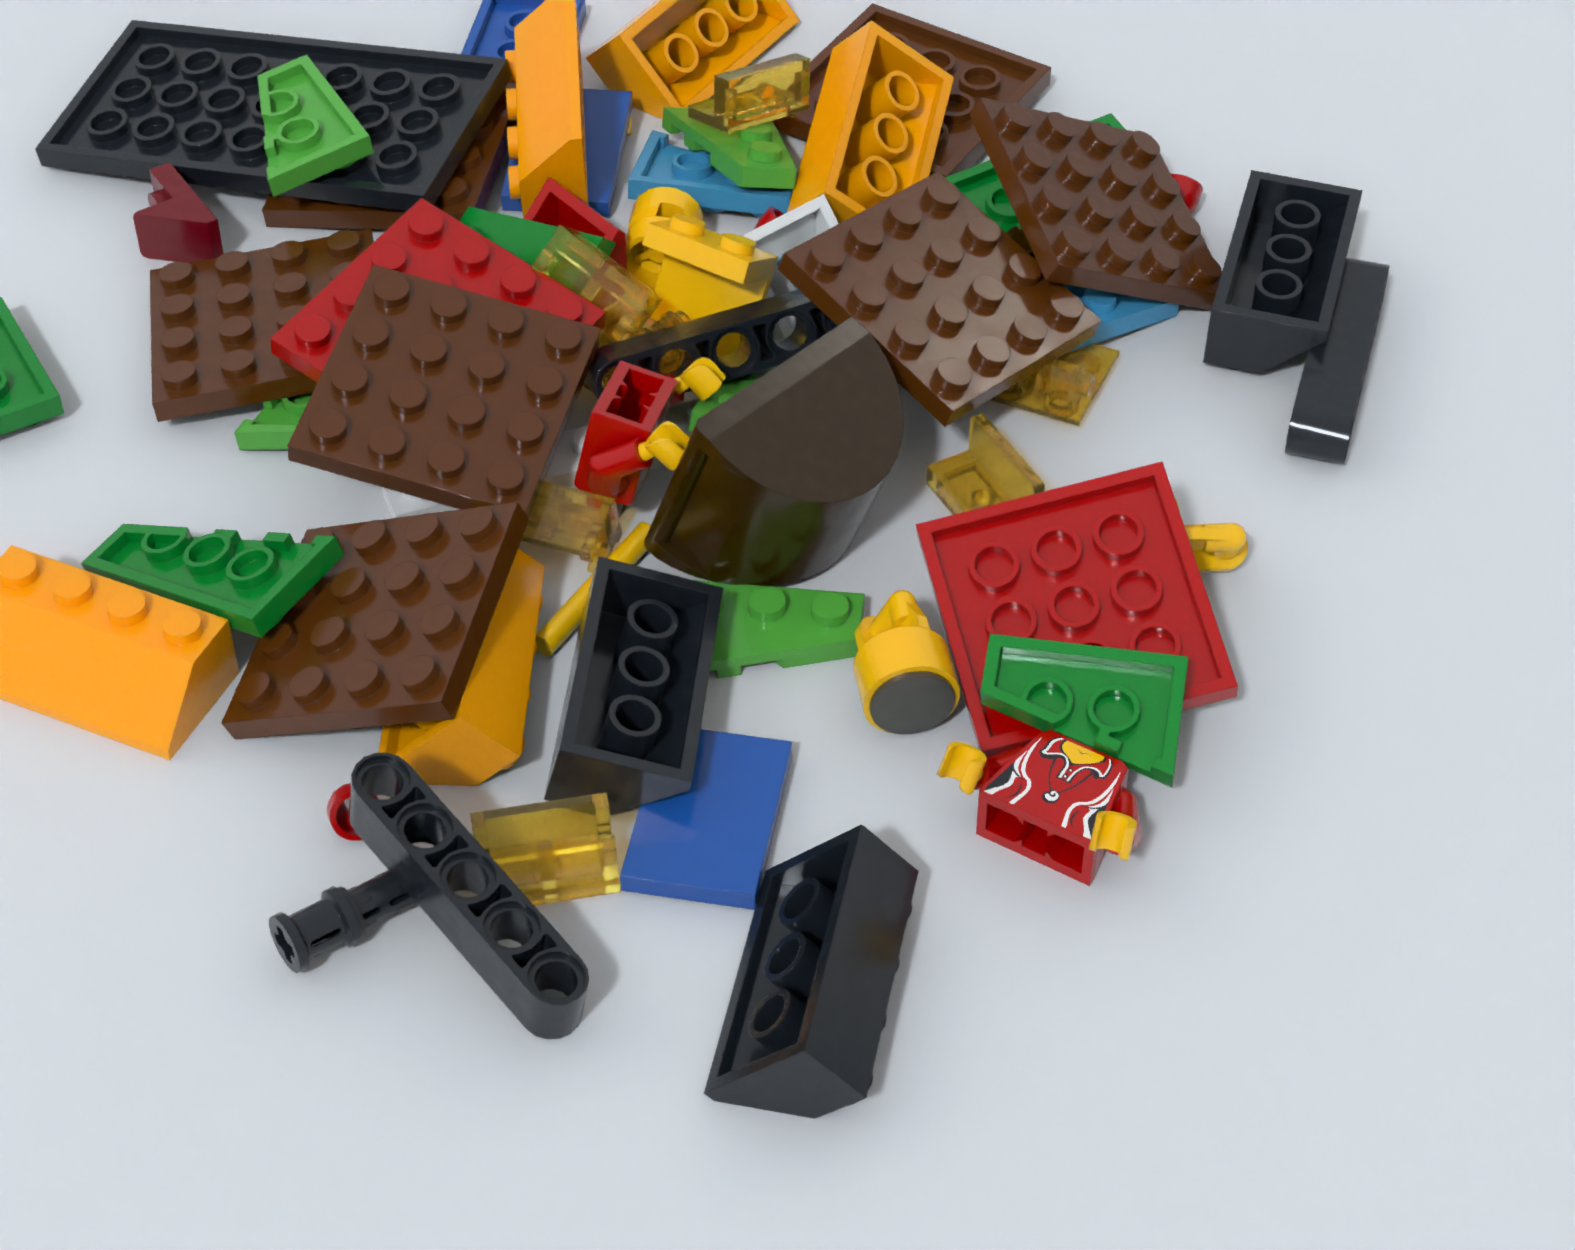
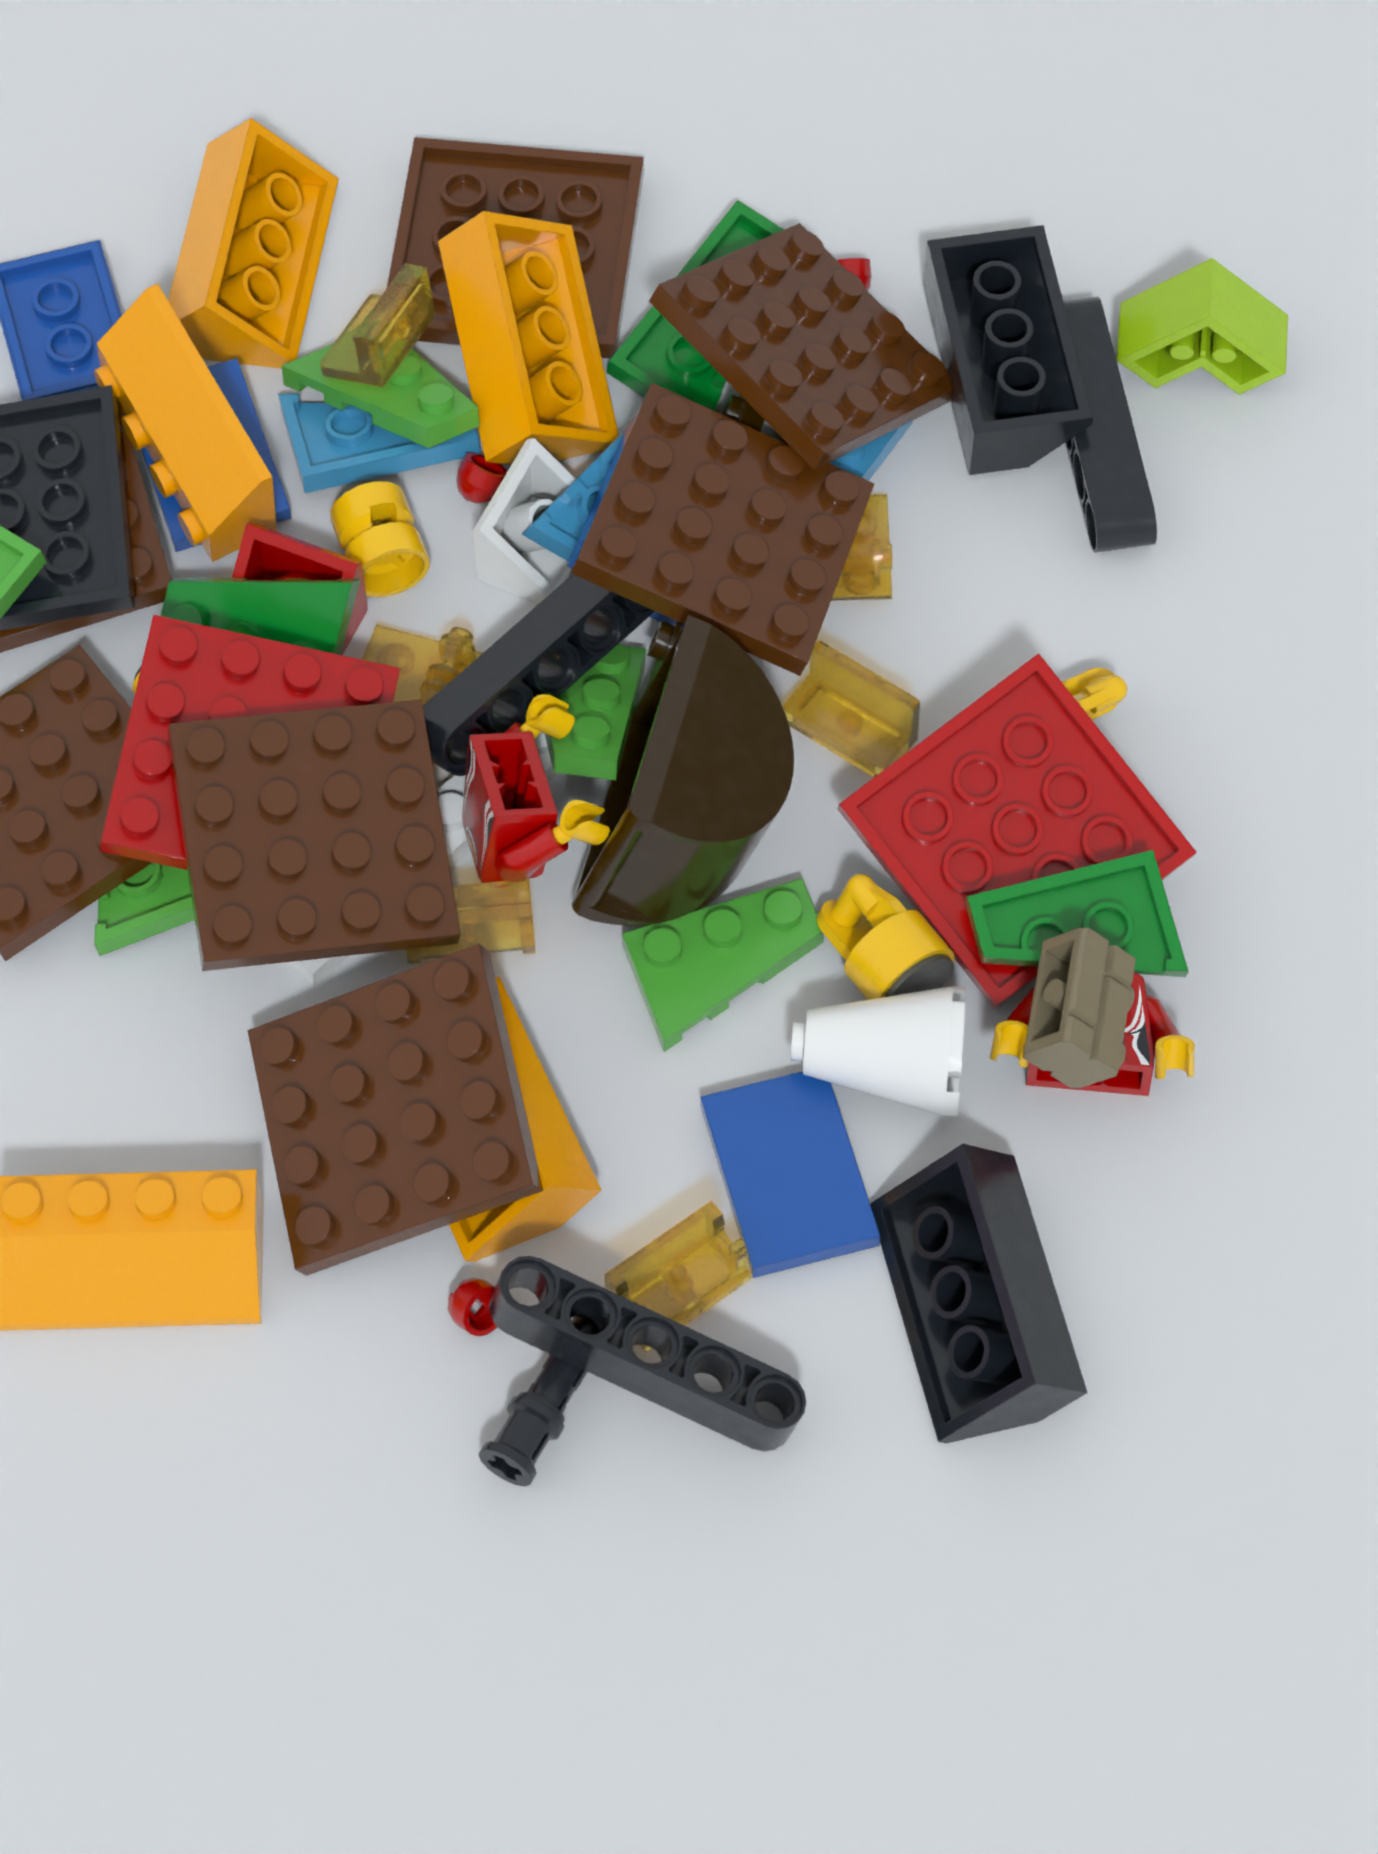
camera: 25 degrees left, 15 degrees up
green wing [81,524,344,638] -> none
clear yellow hinge [530,225,663,343] -> none
yellow bar [535,522,651,656] -> none
black slope [544,556,723,815] -> none
yellow bracket [642,214,778,357] -> none
none -> white cone [791,986,966,1117]
none -> dark tan brick [1023,927,1136,1089]
none -> lime brick [1117,258,1288,395]

